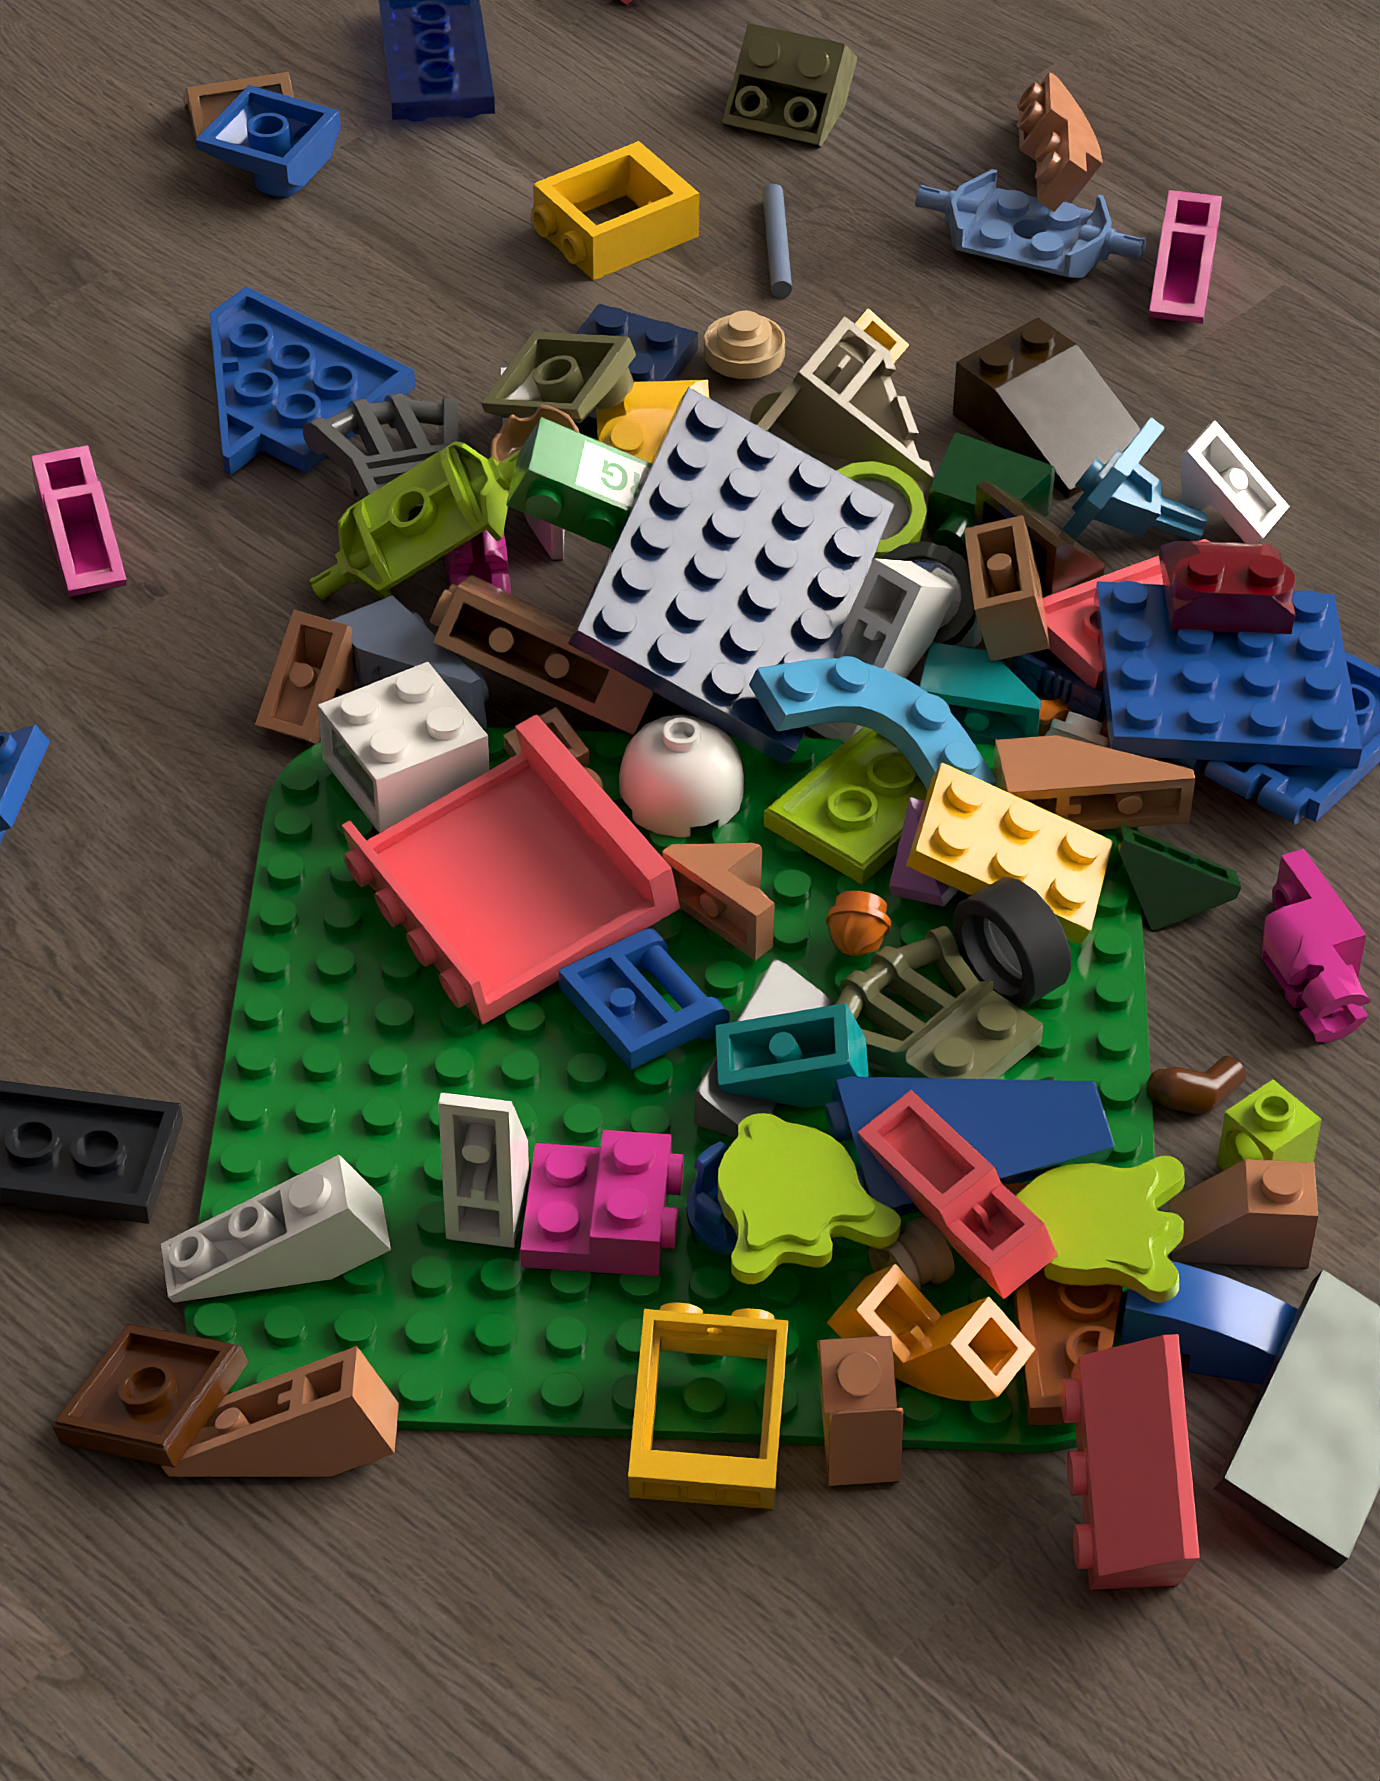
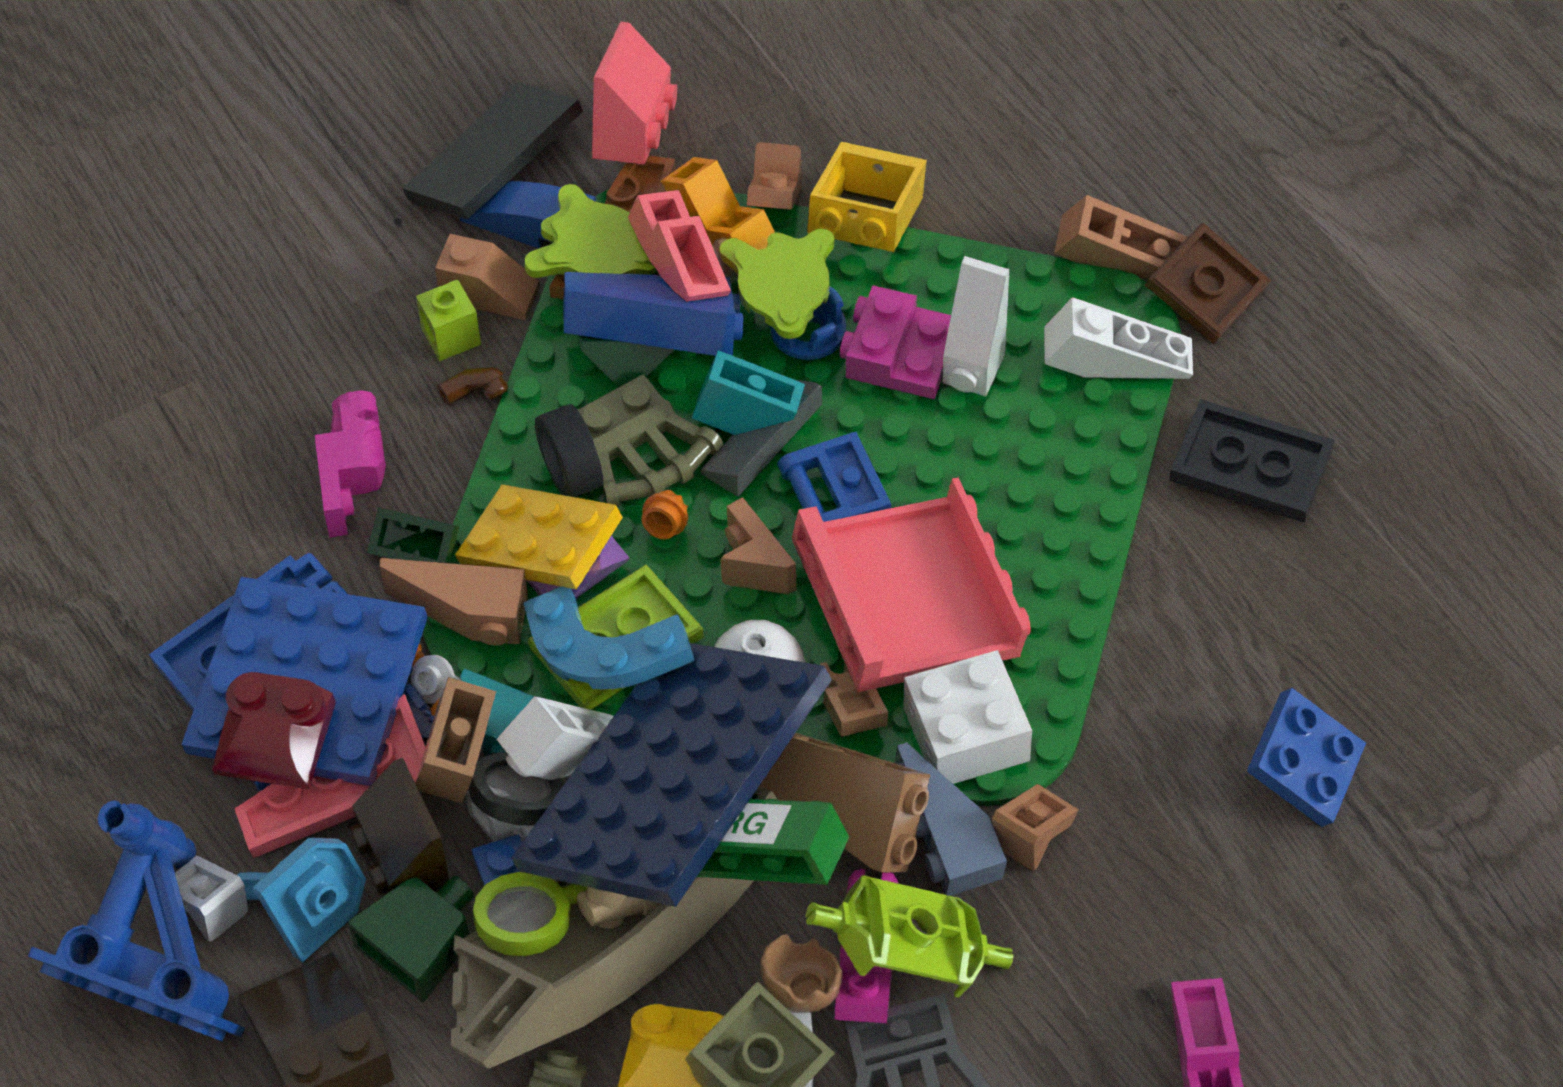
camera: 165 degrees left, 10 degrees up
none -> blue plate [28,801,245,1041]

